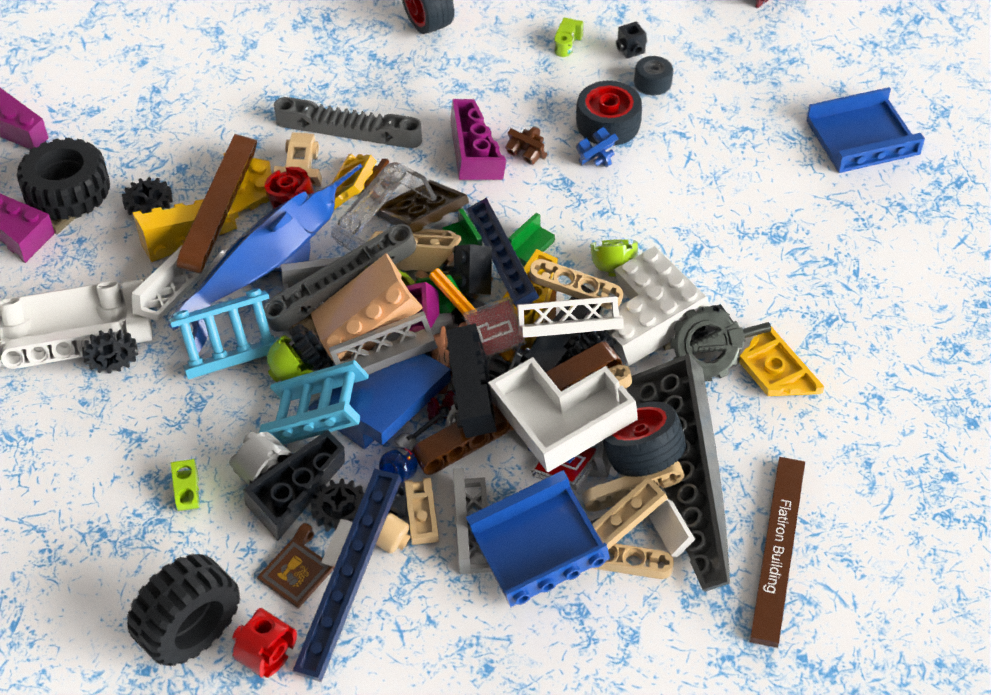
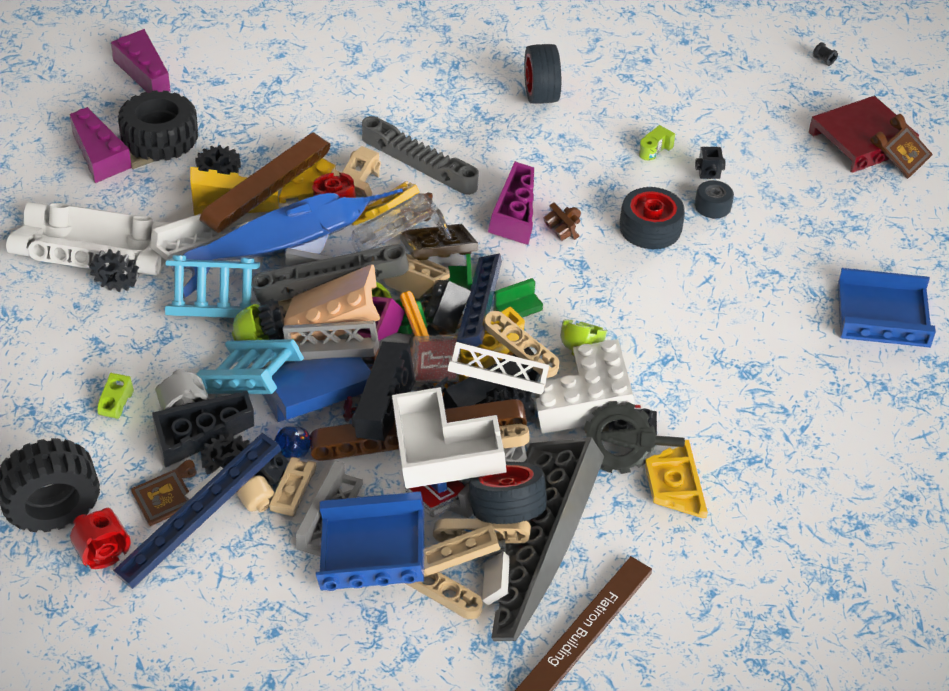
camera: 20 degrees right, 5 degrees down
hinge [394,407,450,456] -> none
blue hips [576,127,619,167] -> none

